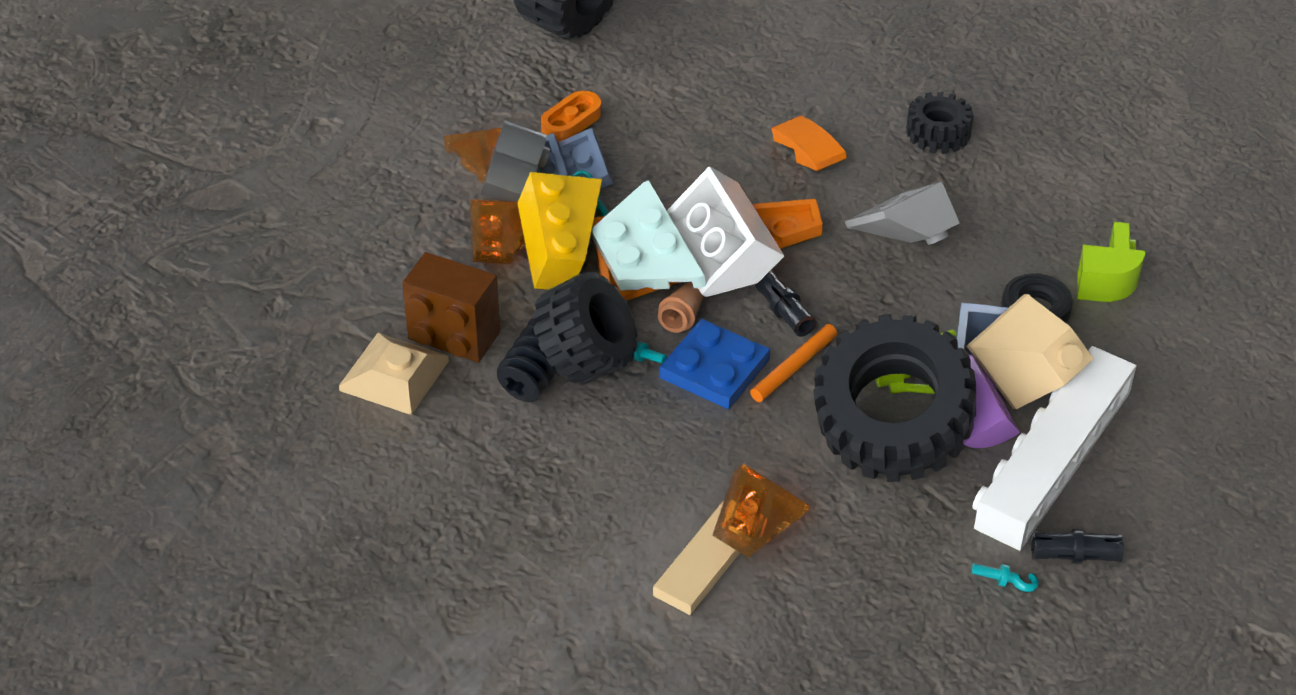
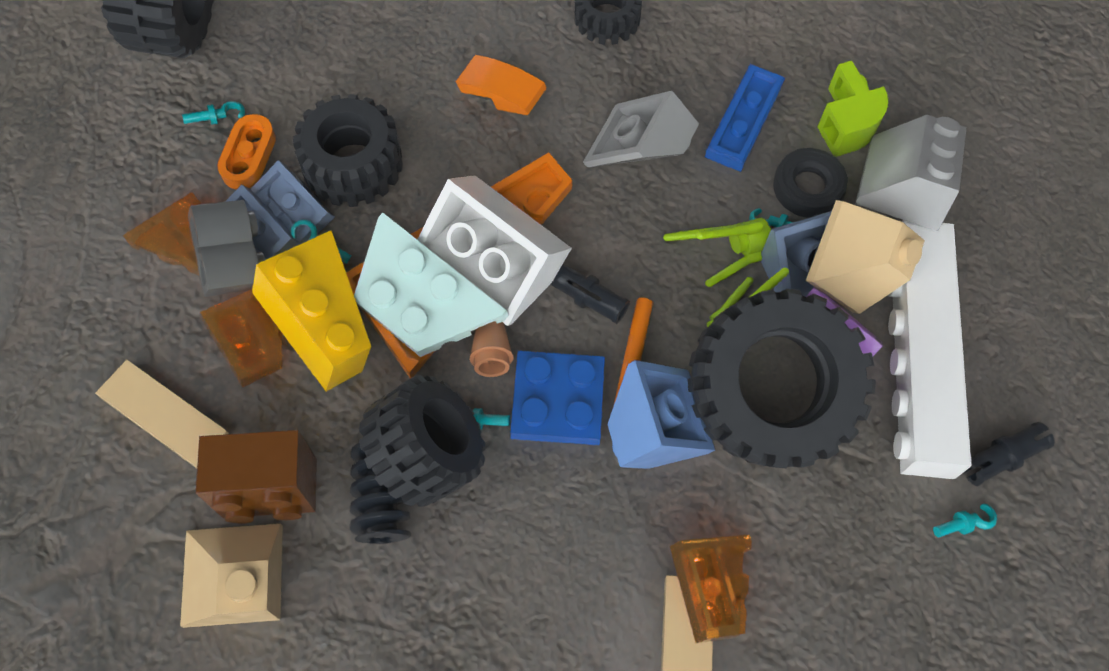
camera: 30 degrees left, 20 degrees up
none -> tan tile [95,359,229,469]
none -> teal hand [182,101,245,125]
none -> black tyre [293,94,403,207]
none -> medium blue slope [607,360,715,469]
none -> lime plant [663,217,771,287]
none -> blue tile [705,64,786,172]
none -> light grey slope [855,115,967,231]

